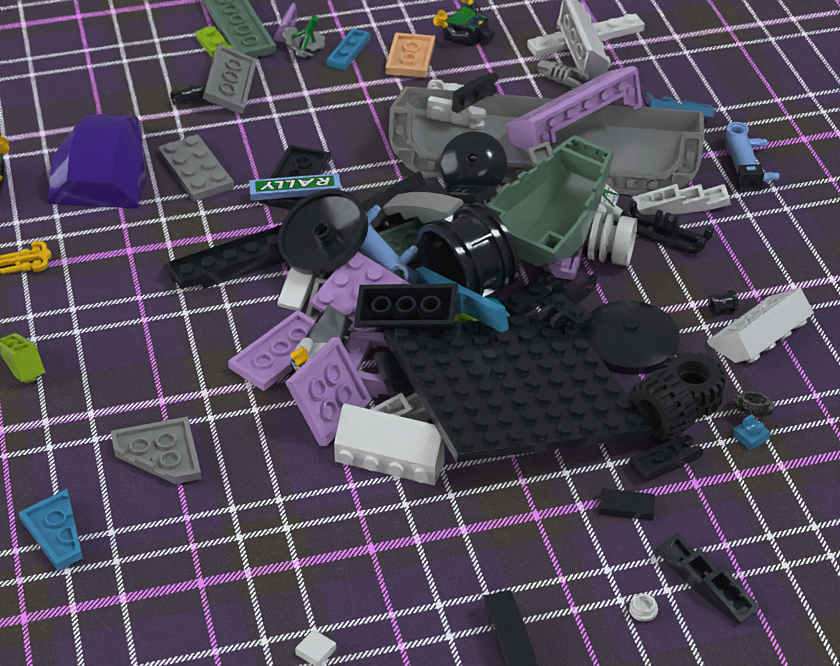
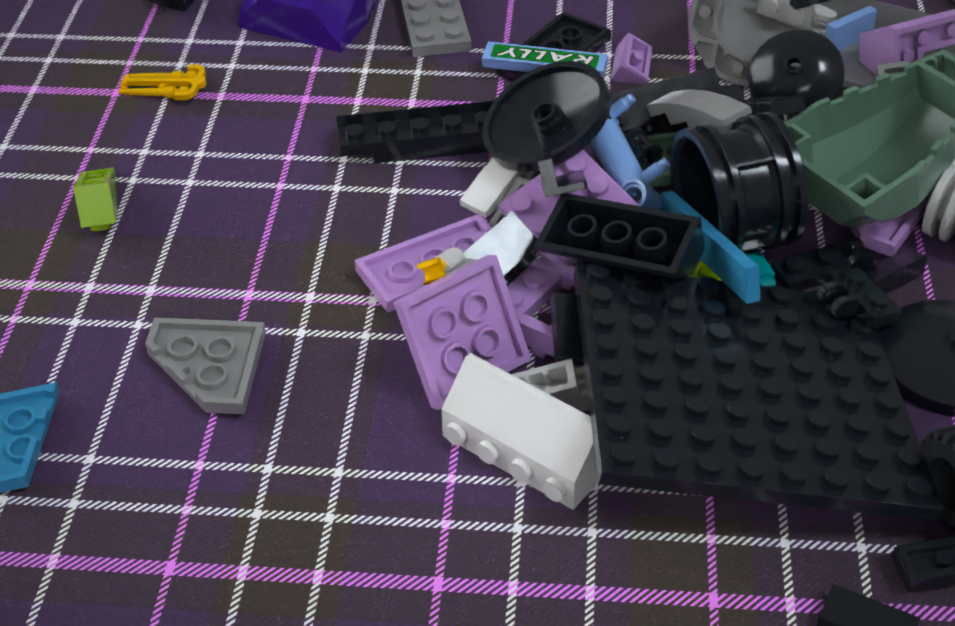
camera: 20 degrees right, 0 degrees up
none -> black panel [536,149,588,197]
none -> lavender slope [611,33,653,84]
none -> black bush [624,127,663,170]
none -> light blue tile [825,5,877,50]

